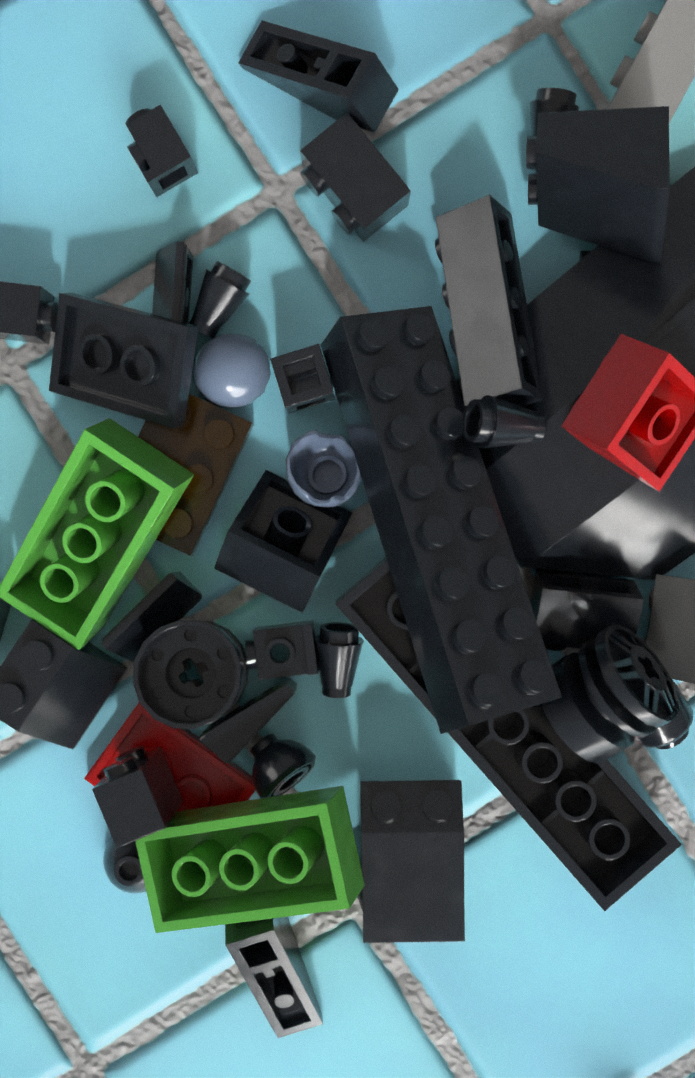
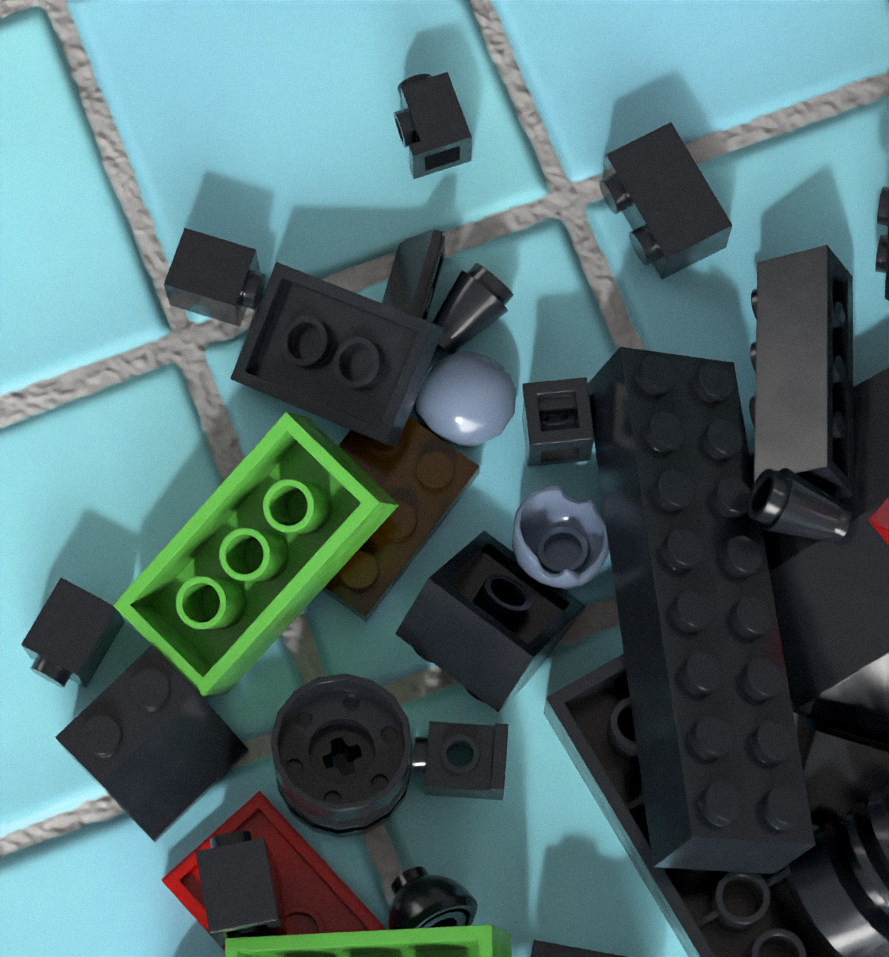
camera: 15 degrees right, 15 degrees down
black slope [101,571,202,662] -> none
black slope [199,678,297,764] -> none
black slope [238,20,399,133] -> none
black cone [315,622,364,698] -> none

